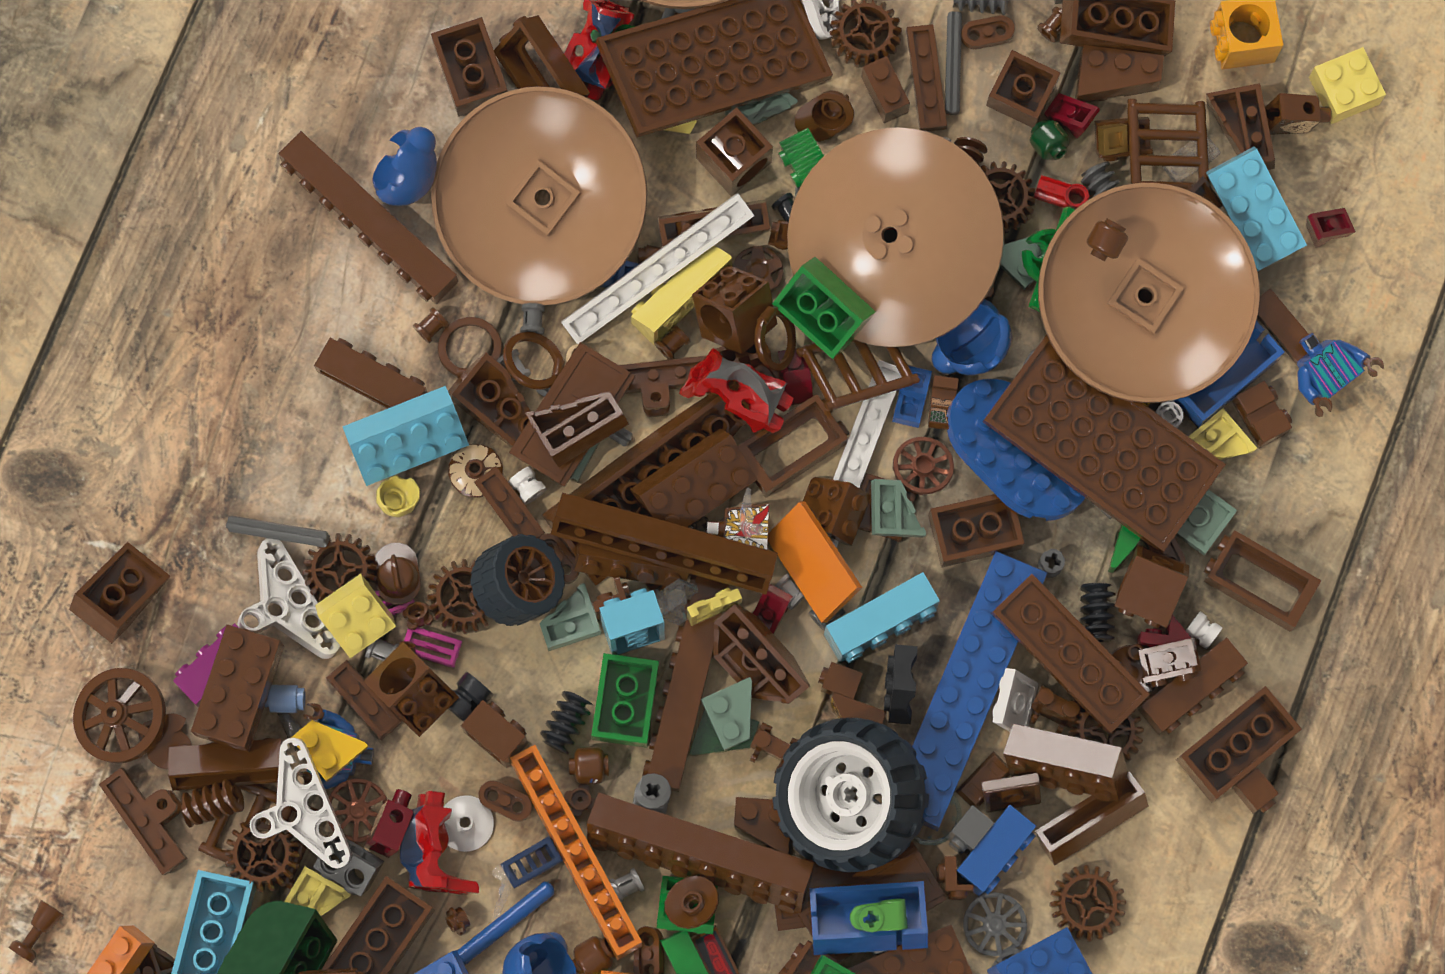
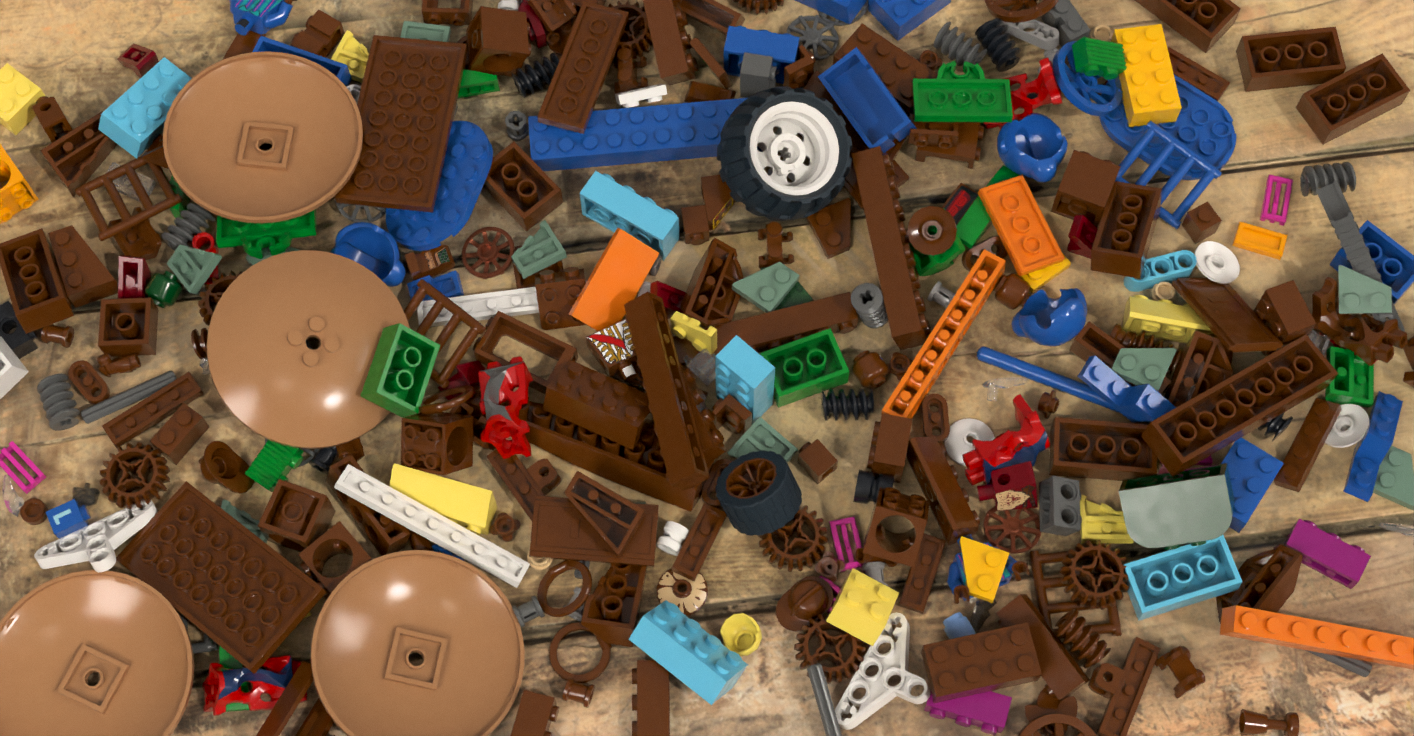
camera: 115 degrees left, 10 degrees down
white beam [250,738,352,868] -> none
dark blue slope [500,836,563,889] -> none
reddish brown bush [654,325,691,360] -> none
reddish brown wheel [733,246,783,293] -> none
clear bar [740,488,763,541] -> none
bright green piece [850,899,908,932] -> none
black brick [884,644,918,725] -> none
reddish brown head [1087,218,1128,261] -> none
pearl gold tile [1098,123,1128,156] -> none
none -> reddish brown arm [97,353,141,377]
none -> sand green wing [167,245,222,295]
none -> reddish brown brick [298,521,372,599]
none -> reddish brown plate [490,512,521,542]
none -> reddish brown brick [798,439,838,484]
none -> reddish brown slope [906,436,980,546]
none -> reddish brown piece [1155,646,1205,699]

